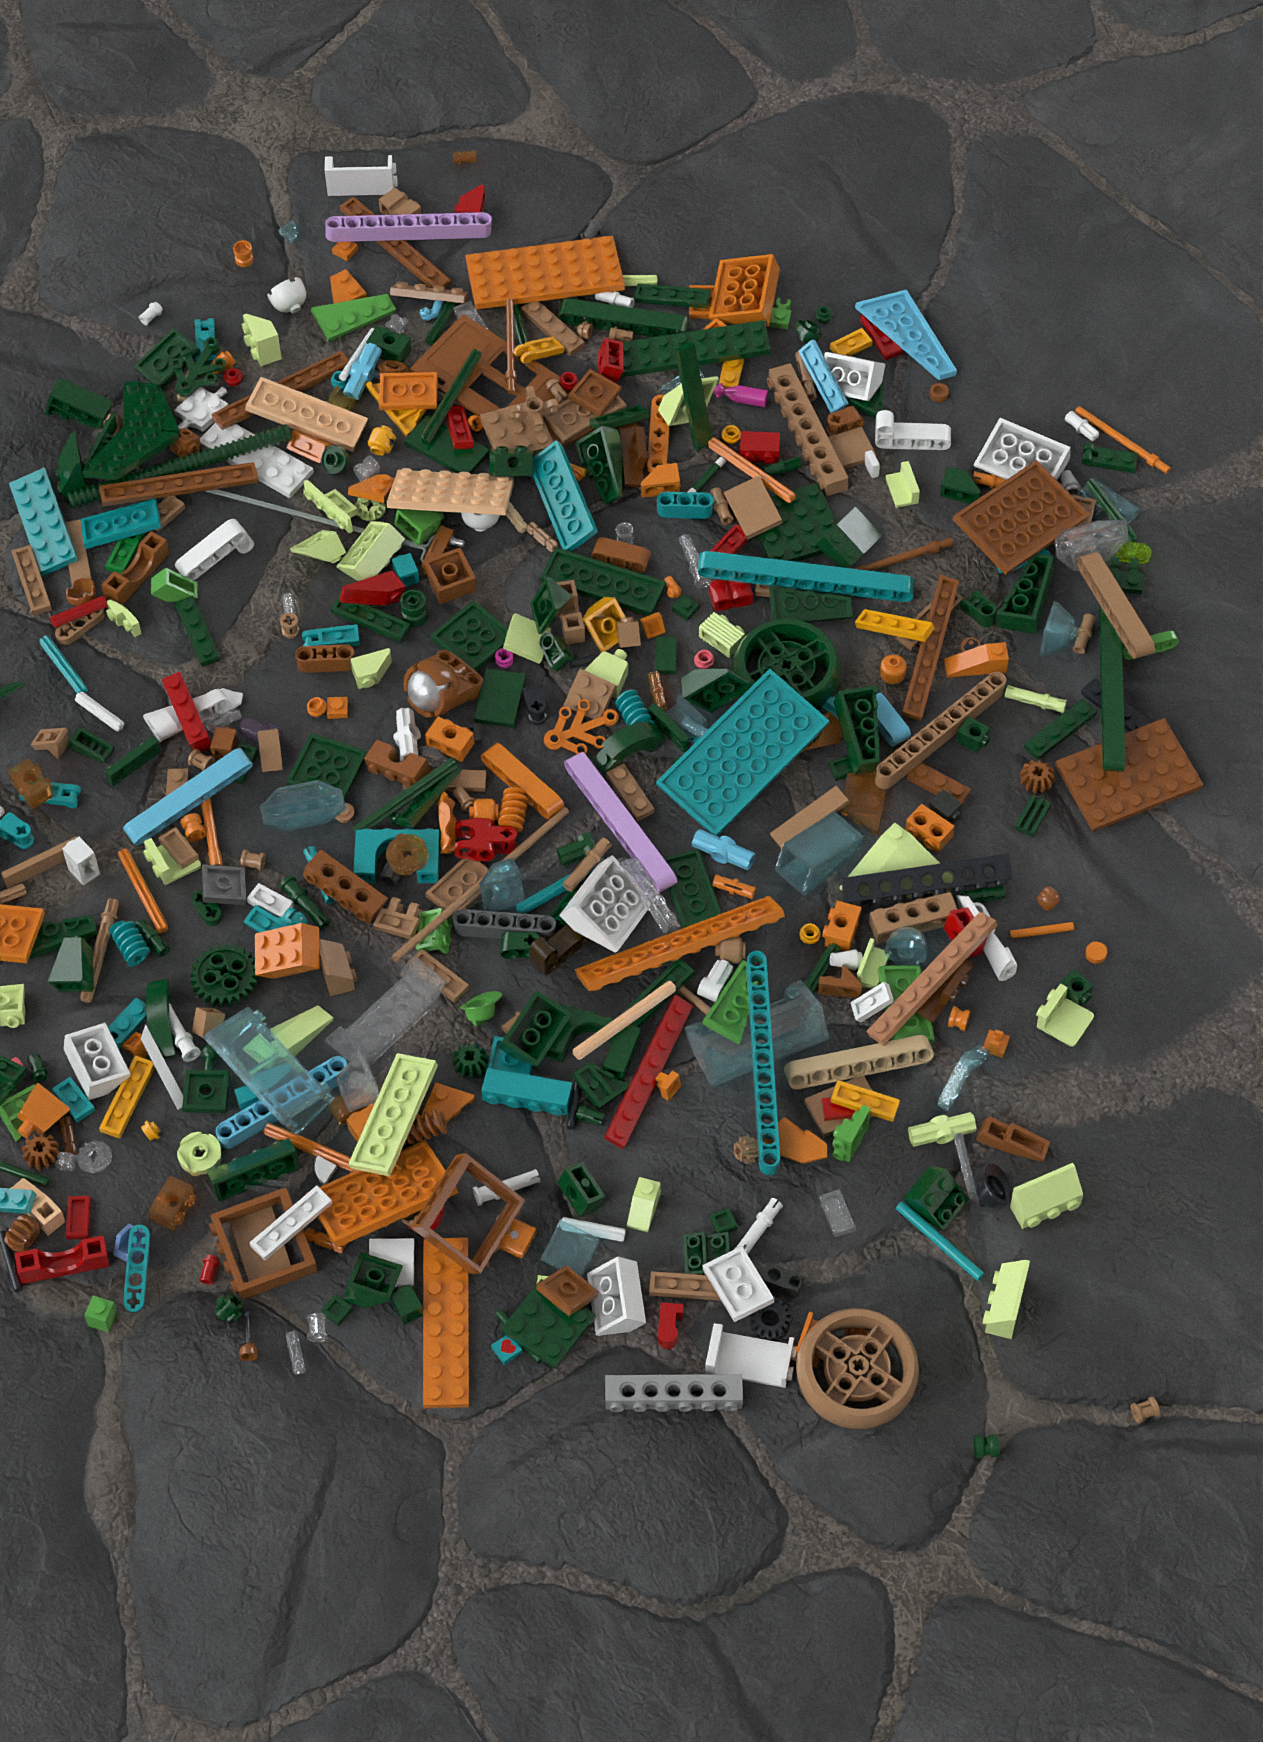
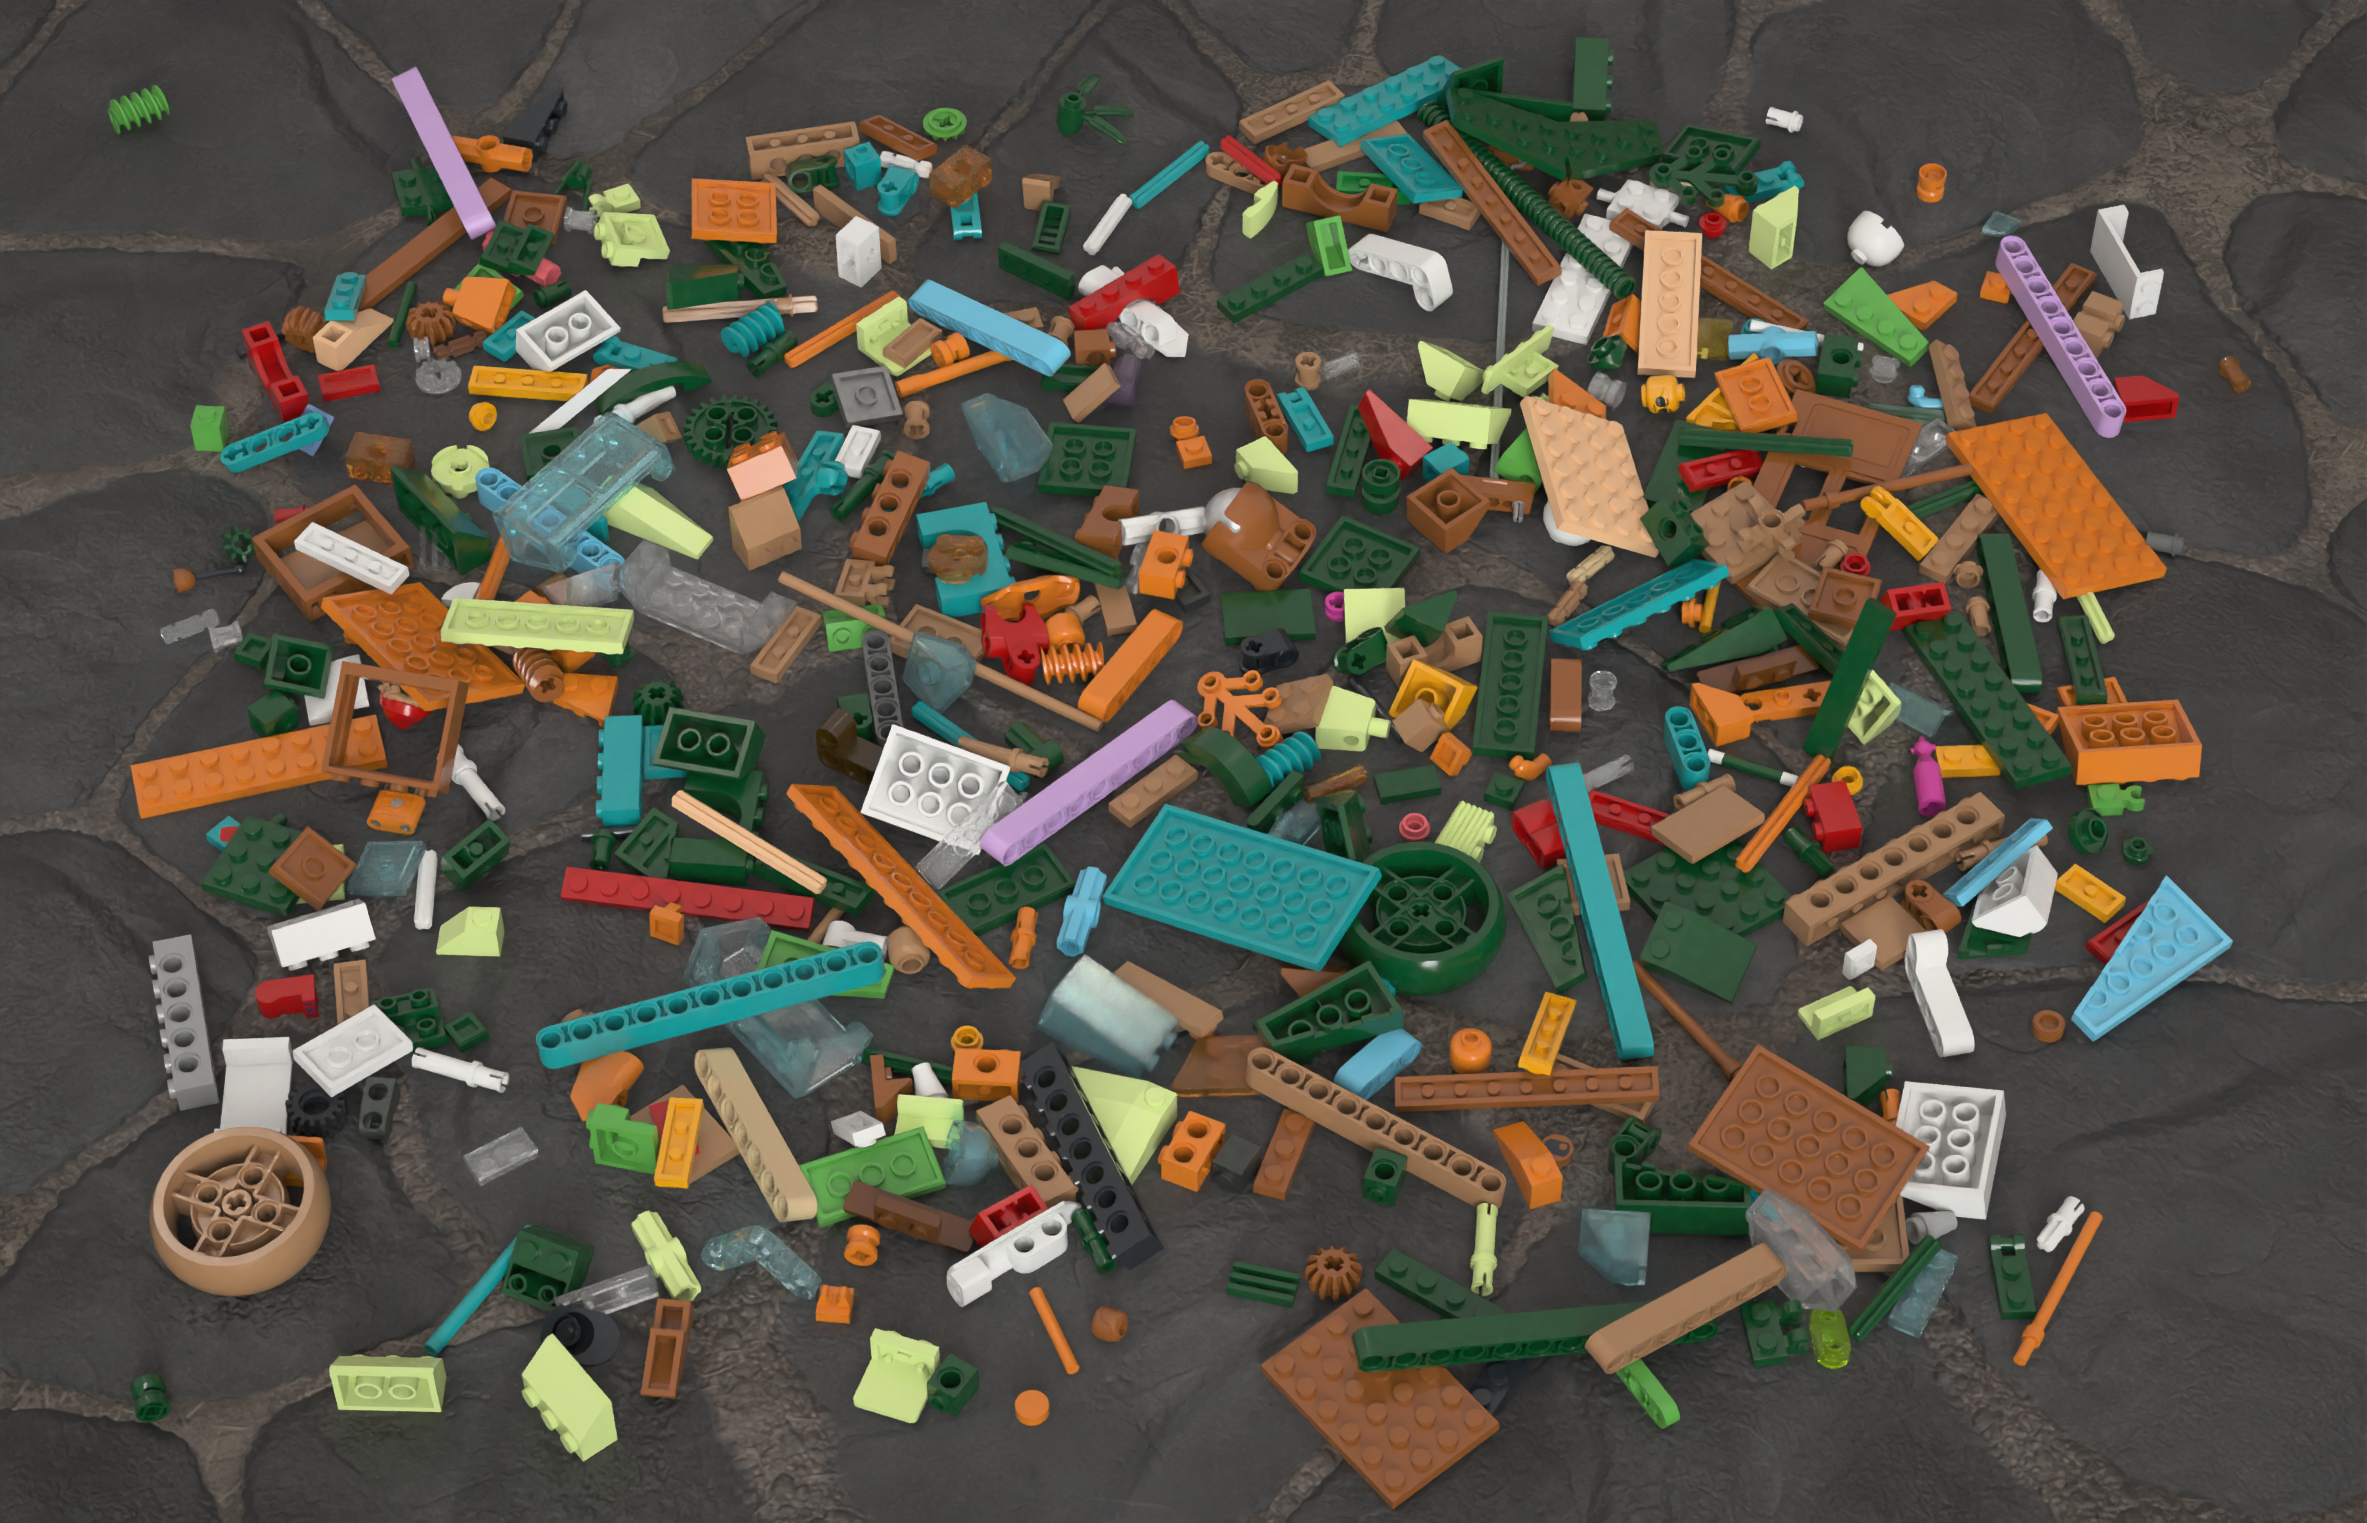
camera: 75 degrees right, 10 degrees down
nougat plate [333,803,354,823] -> none
bright green piece [460,991,502,1027] -> none
nougat plate [866,911,998,1046] -> none
medium nougat pin [1072,614,1096,654] -> none

